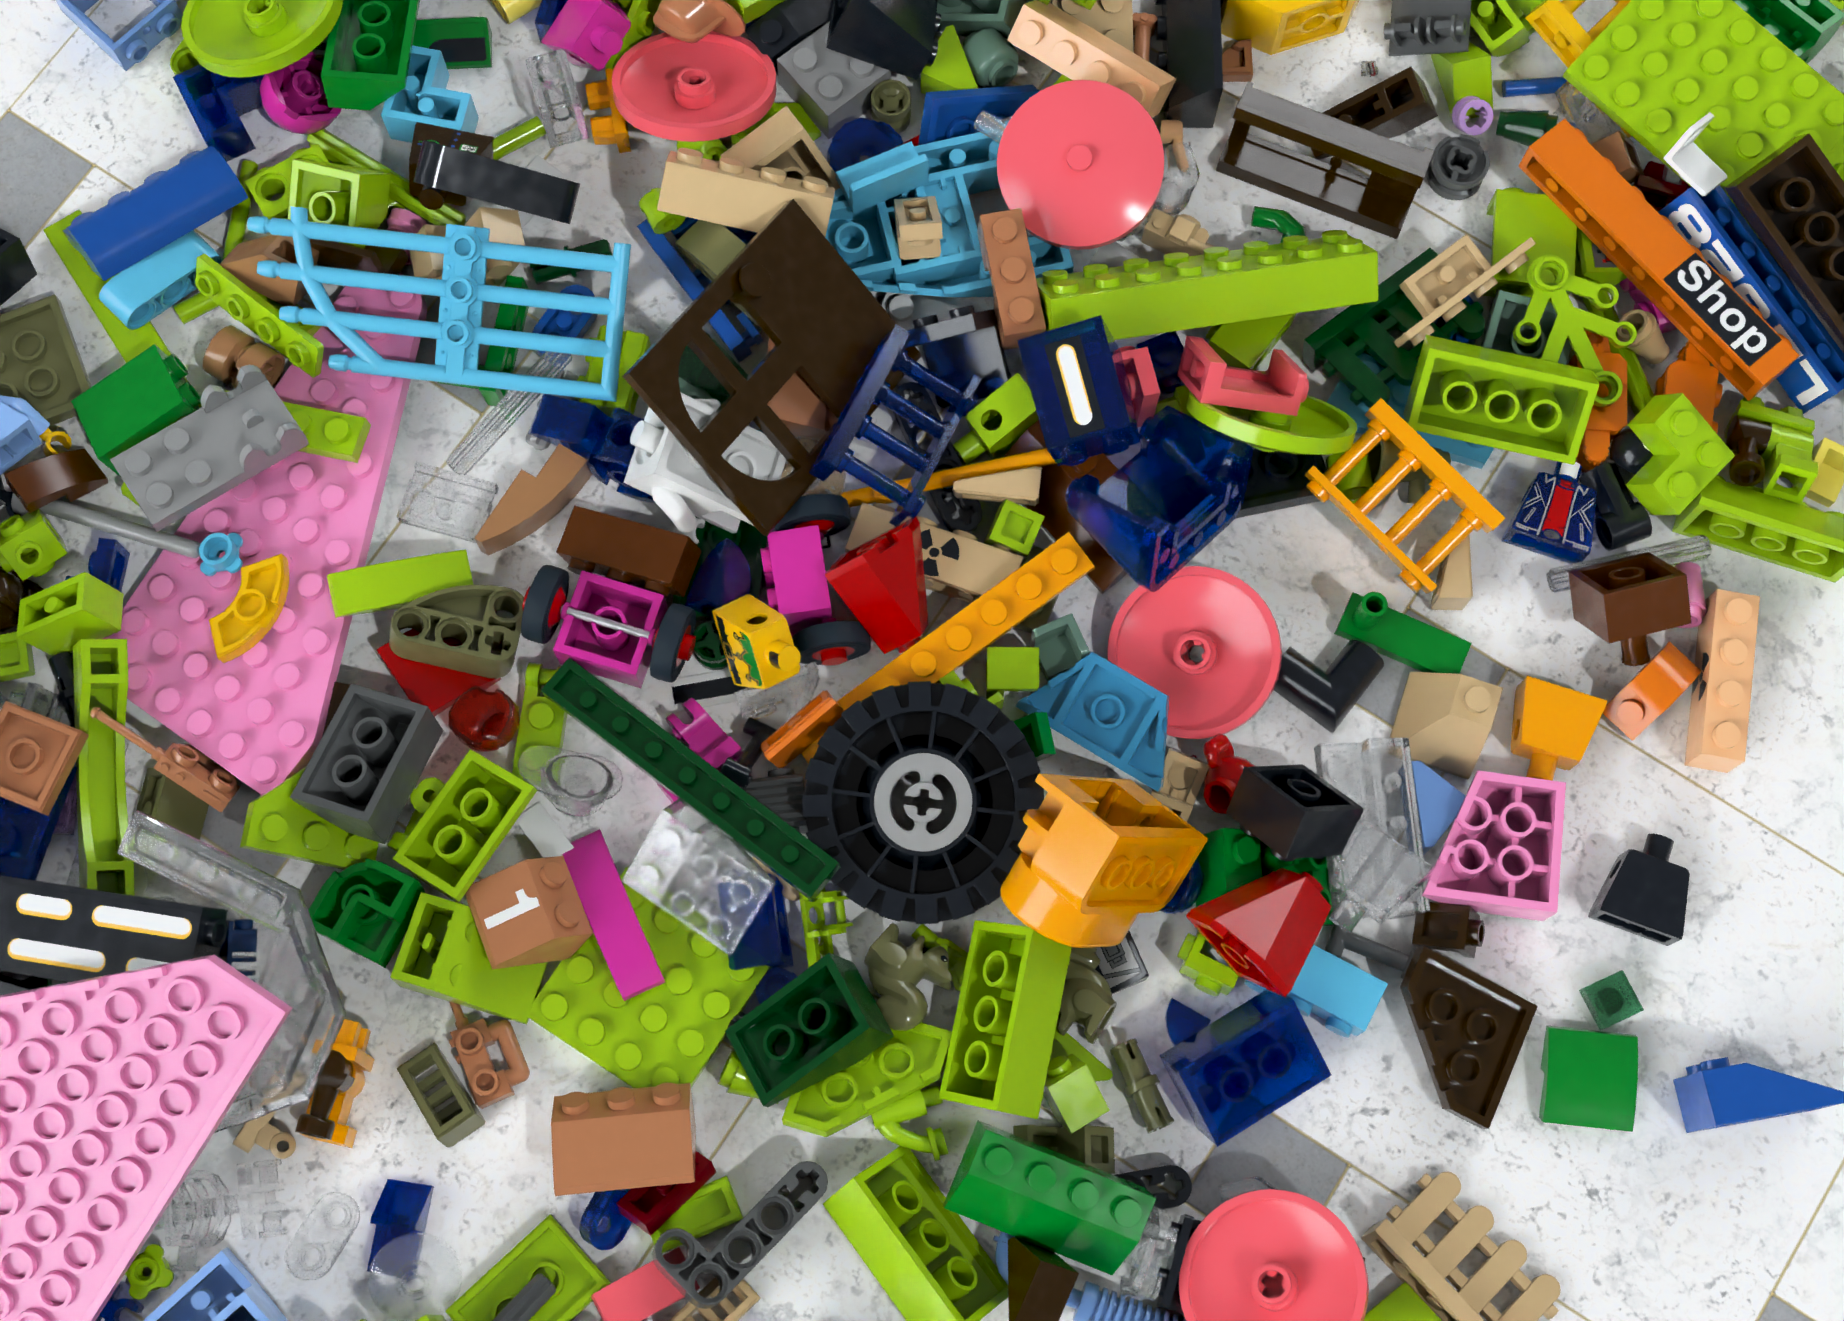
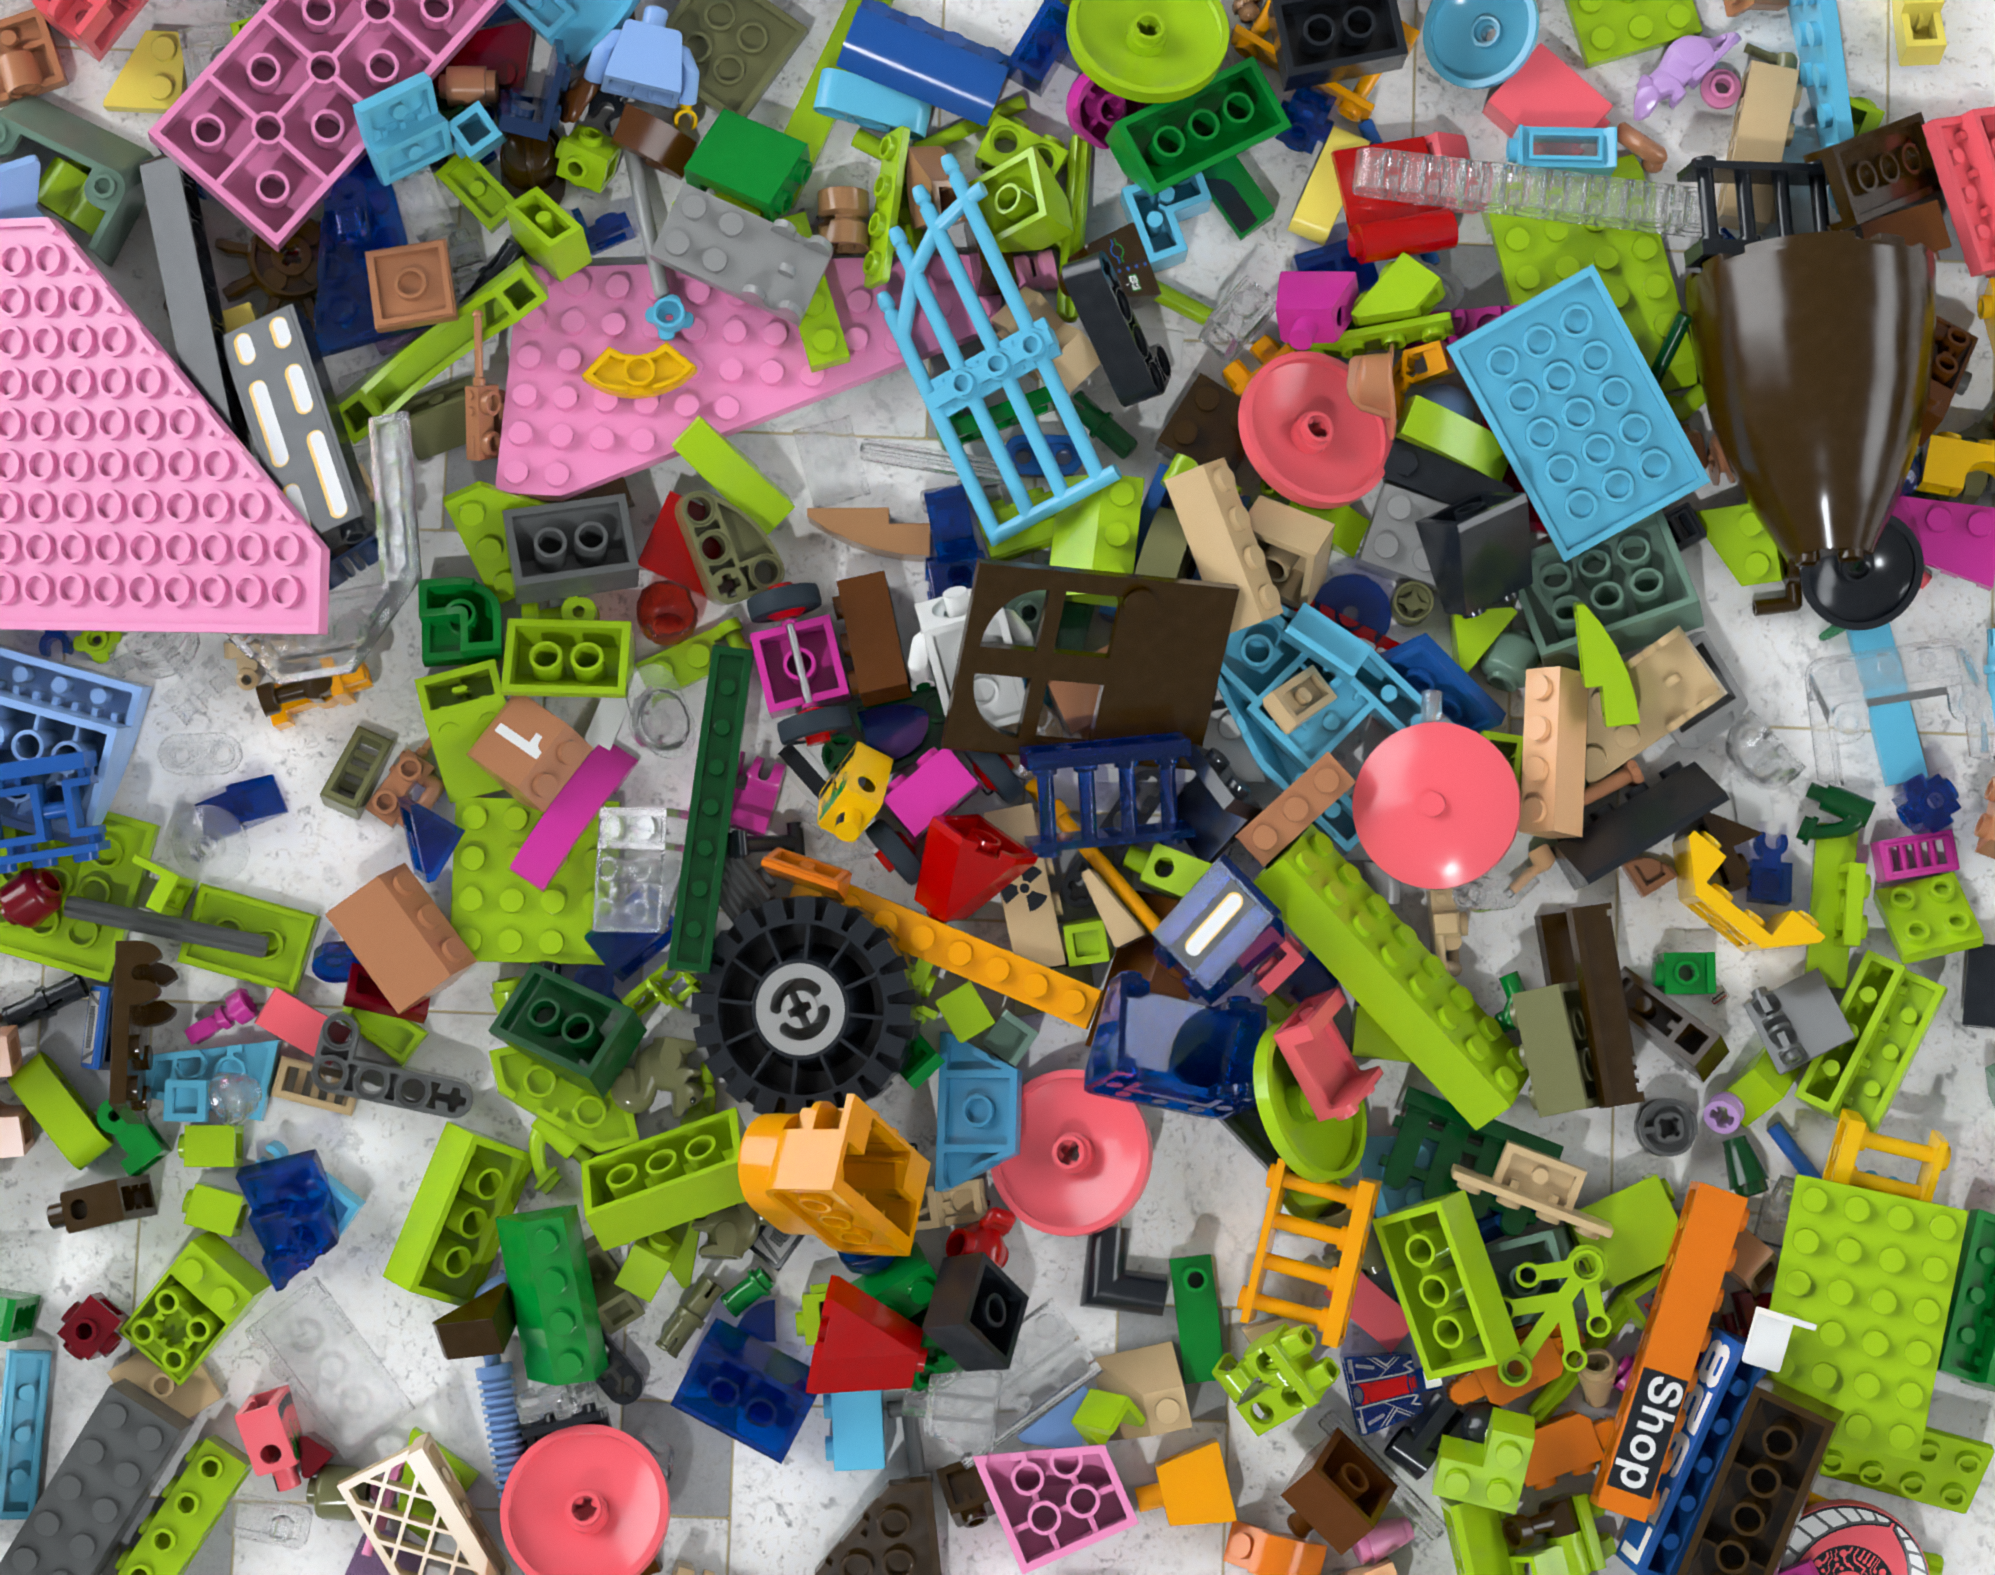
camera: 60 degrees right, 10 degrees up
none -> clear blue slope [397,796,465,883]
none -> green pin [720,1266,775,1318]
none -> lime slope [1049,474,1145,607]
none -> lime panel [1071,1388,1146,1445]
none -> dark brown brick [1155,372,1246,474]
none -> lime hips [1212,1322,1340,1436]
none -> coral slope [1323,1272,1410,1353]
none -> olive brick [1510,981,1599,1118]
none -> green brick [1651,952,1716,995]

